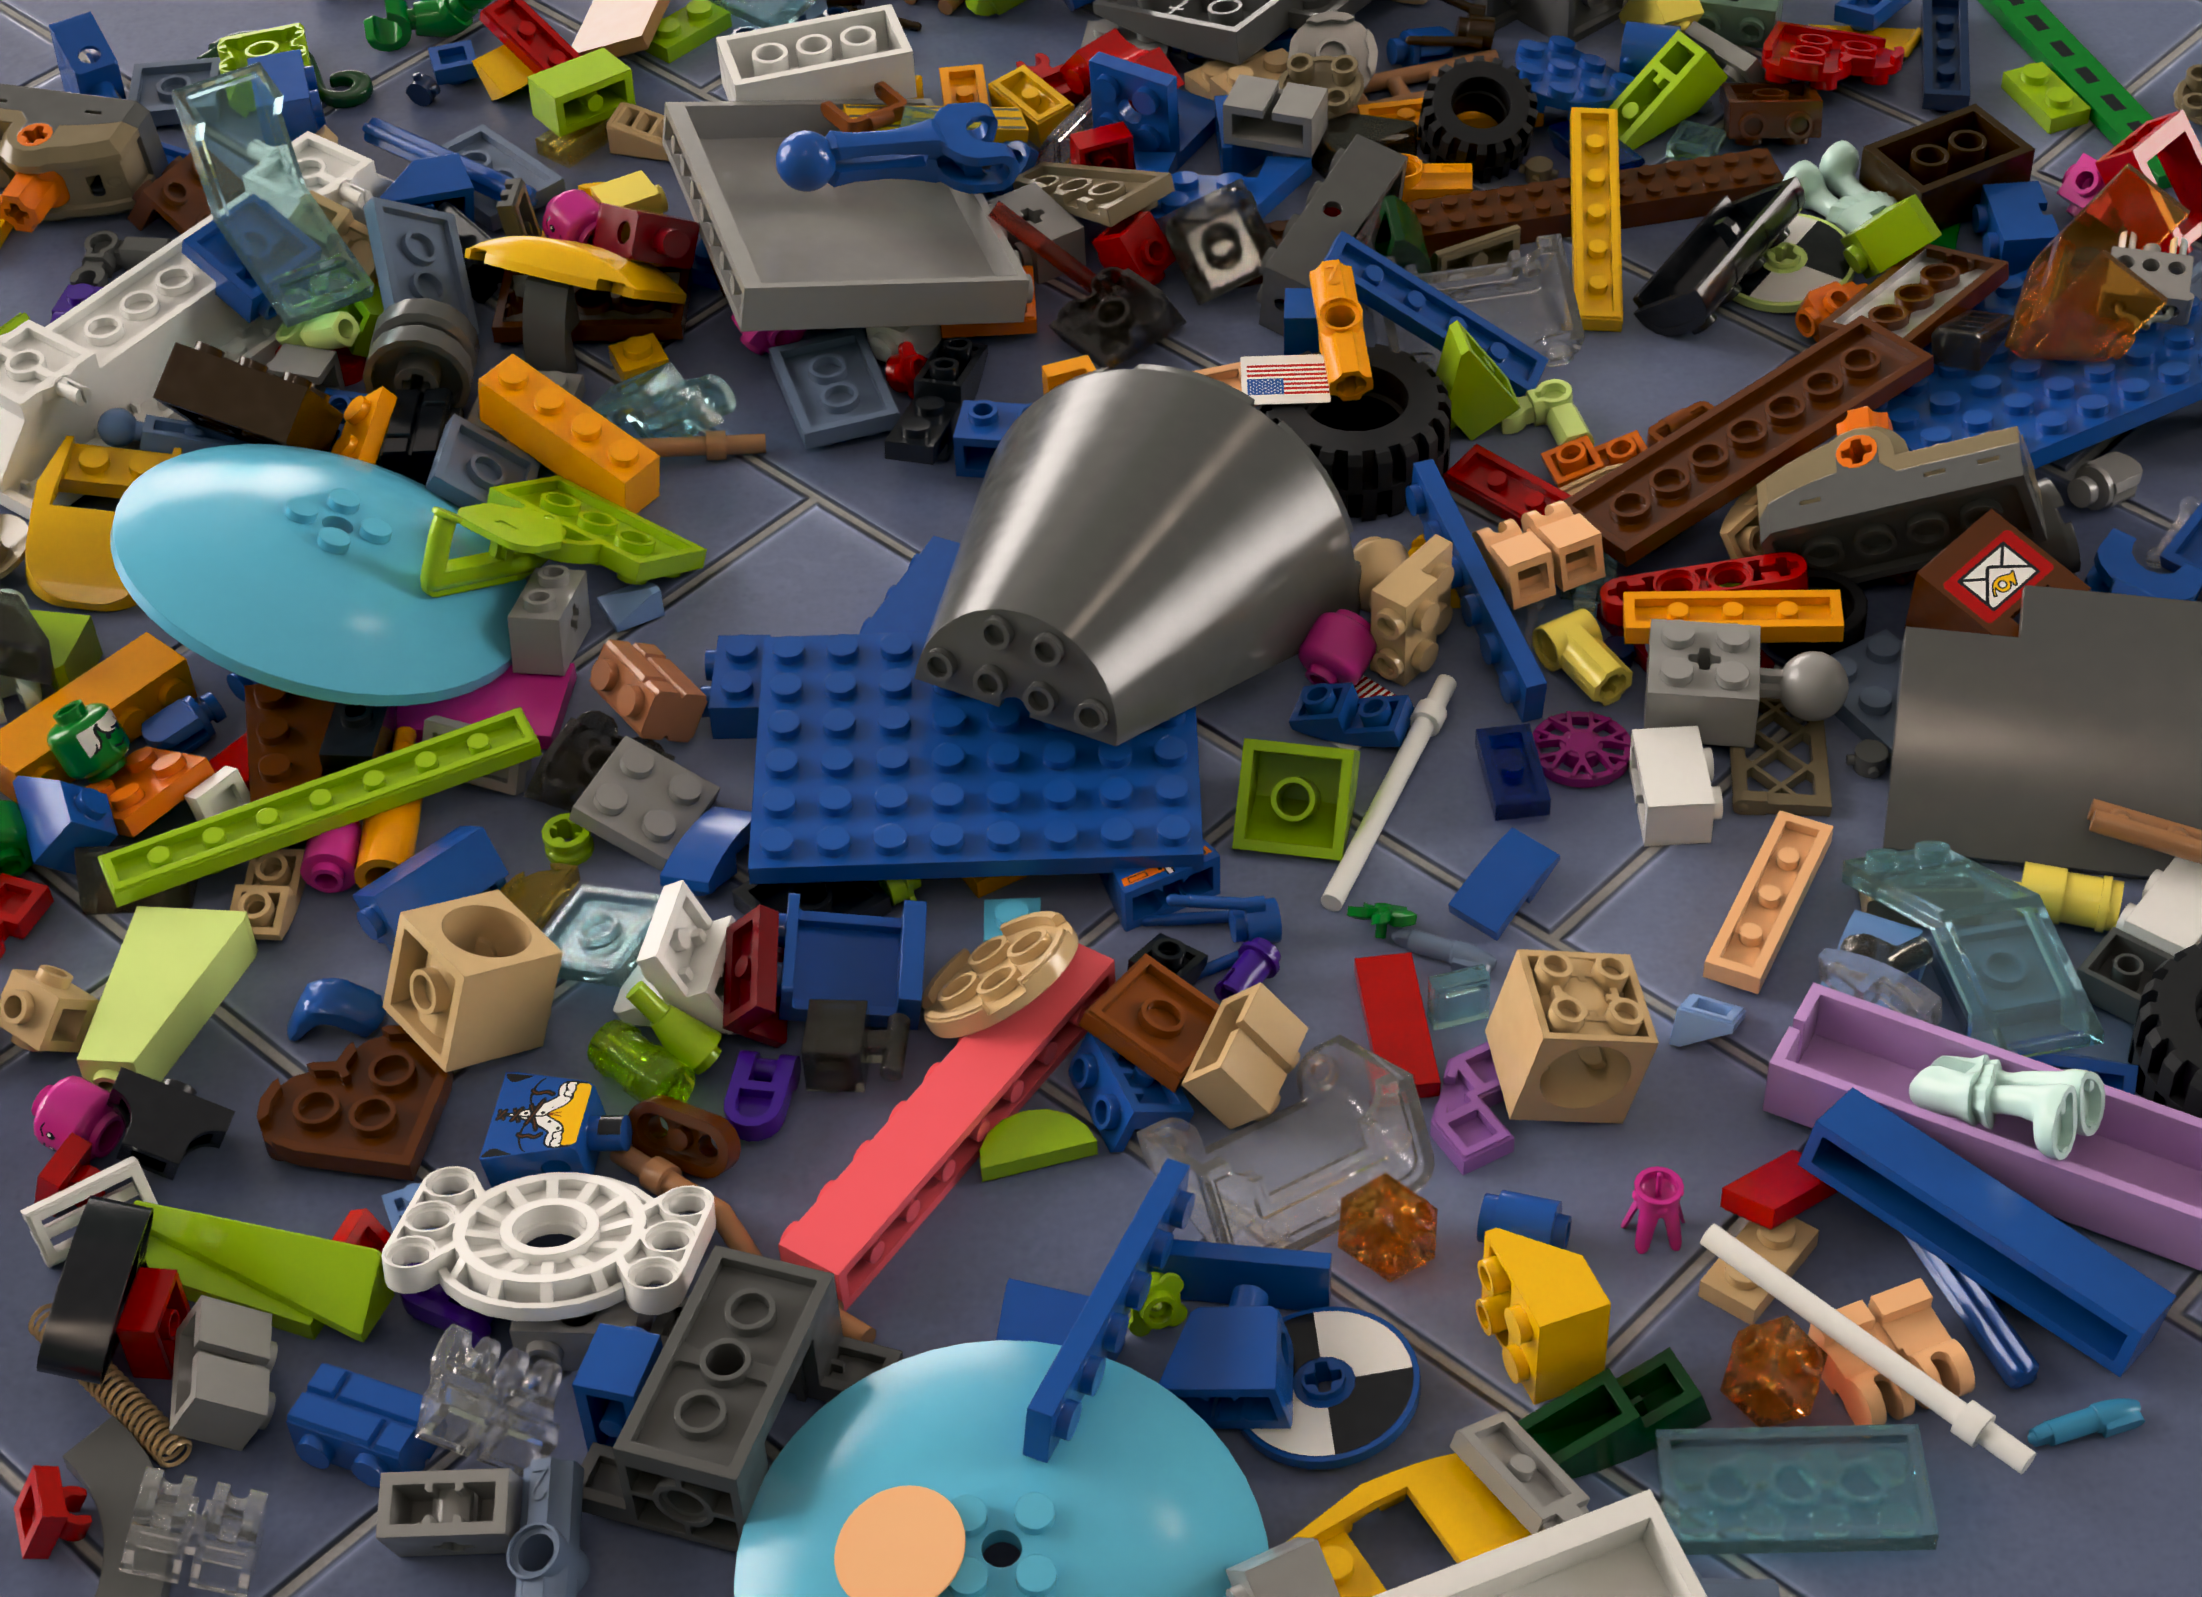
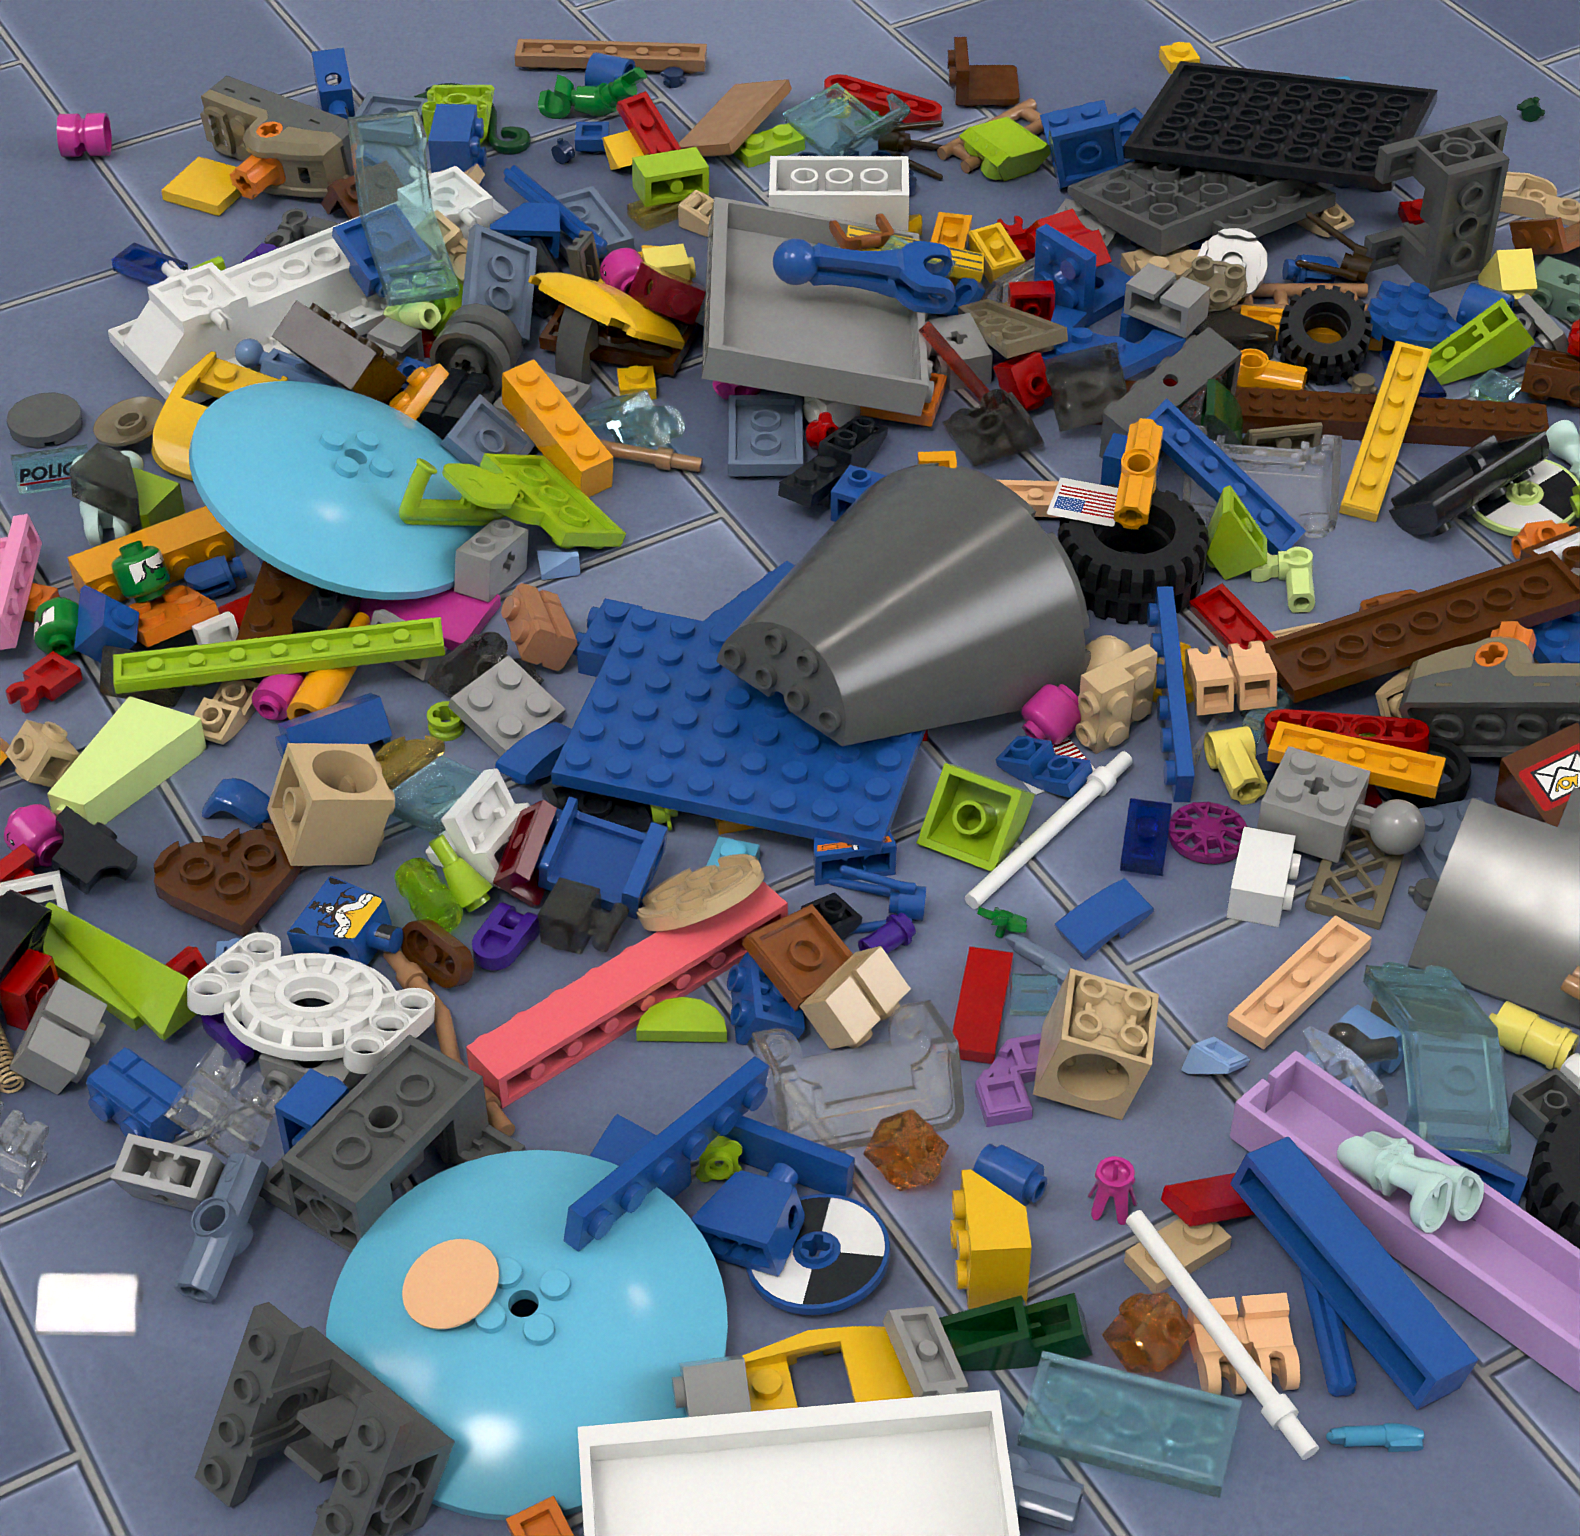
camera: 15 degrees right, 0 degrees up
orange slope [1540,430,1648,488] -> none

